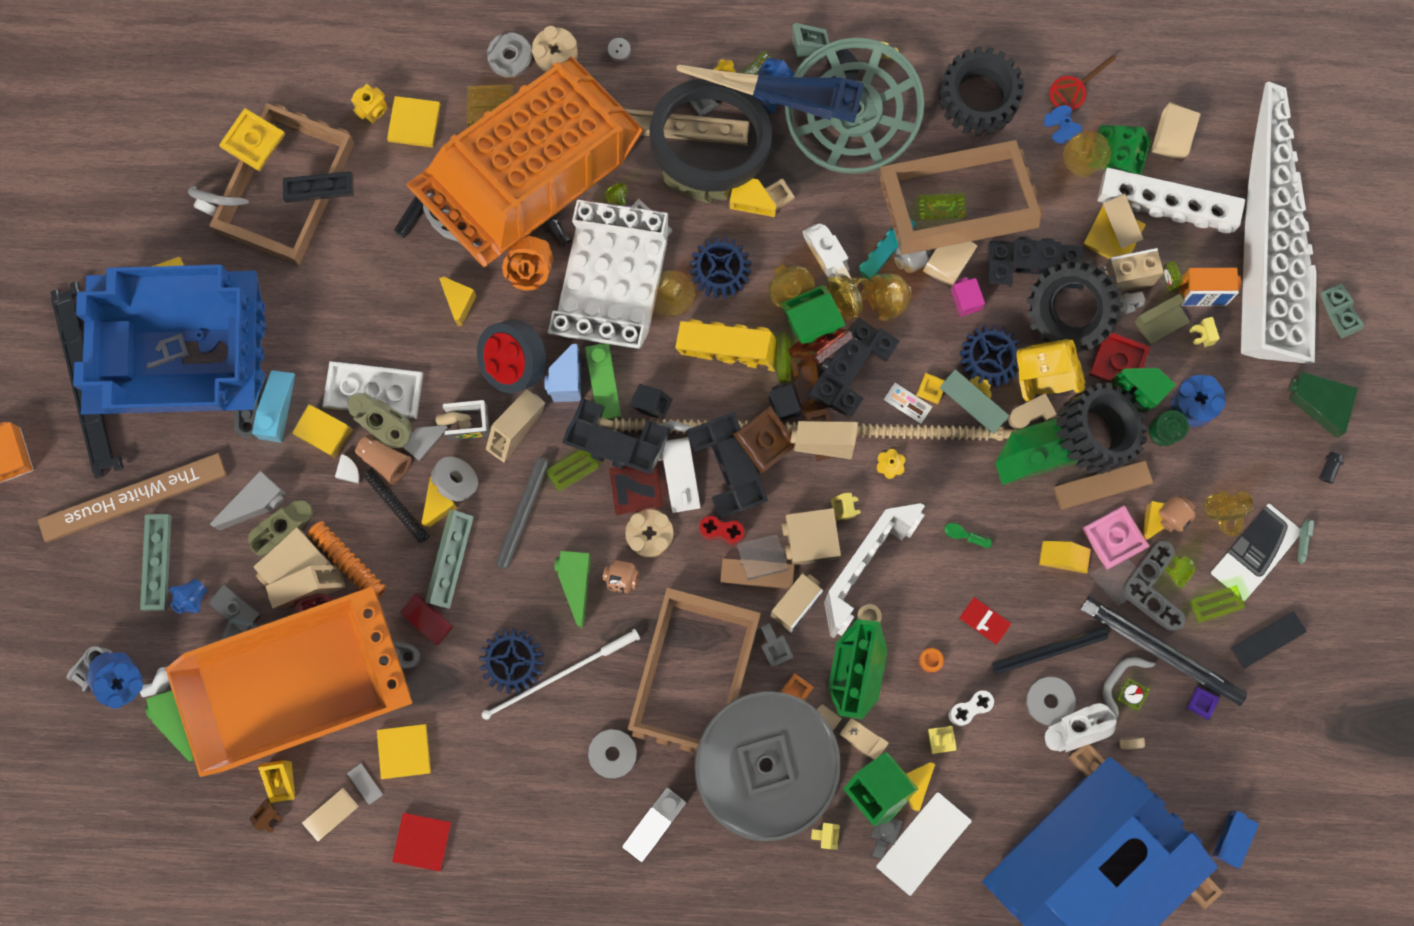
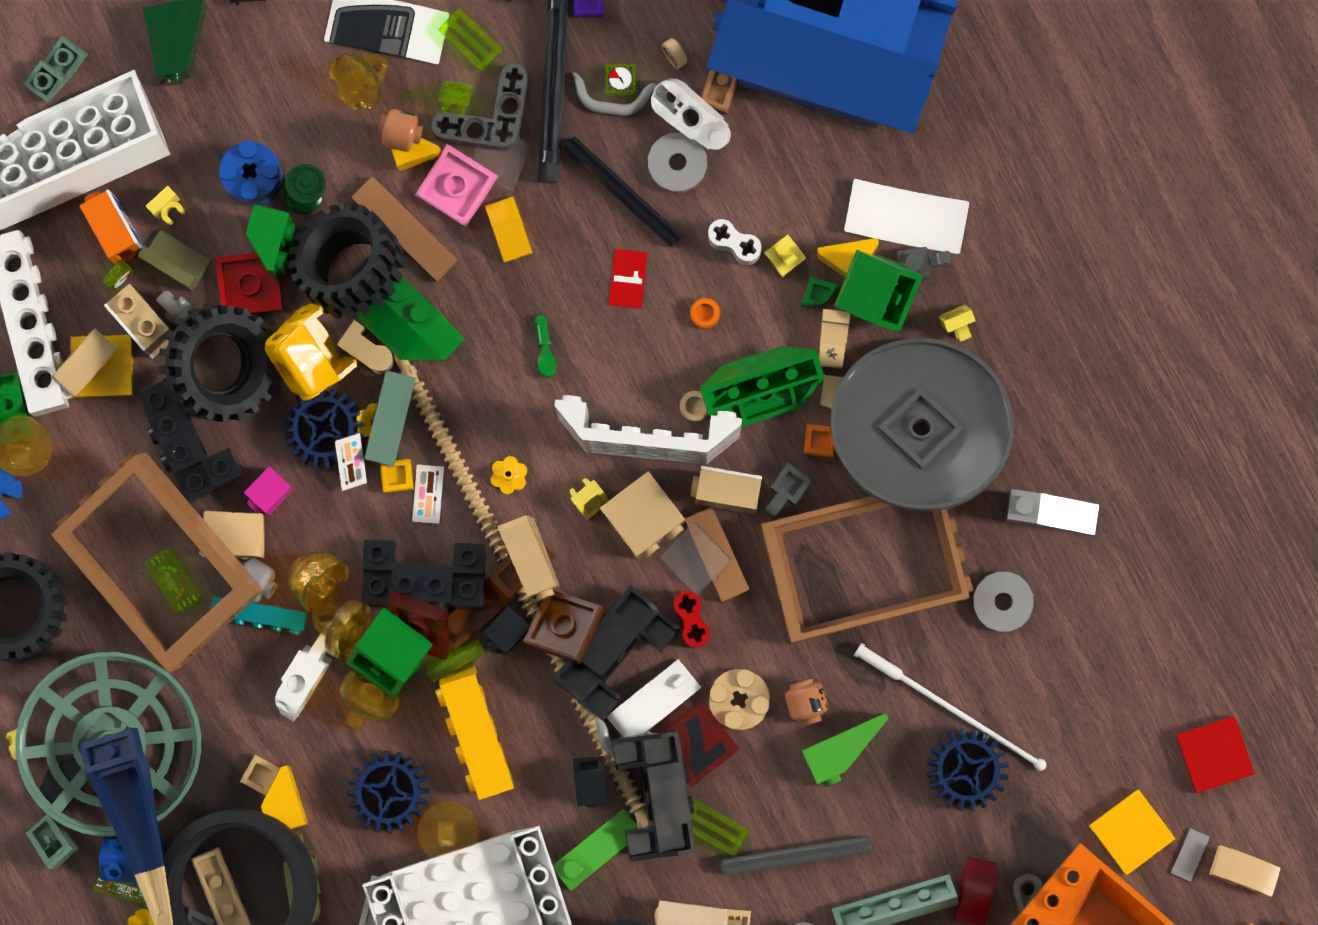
camera: 120 degrees left, 5 degrees up
light blue slope [545,344,582,402] -> none
none -> white sticker [335,433,367,491]
none -> green tile [801,276,839,308]

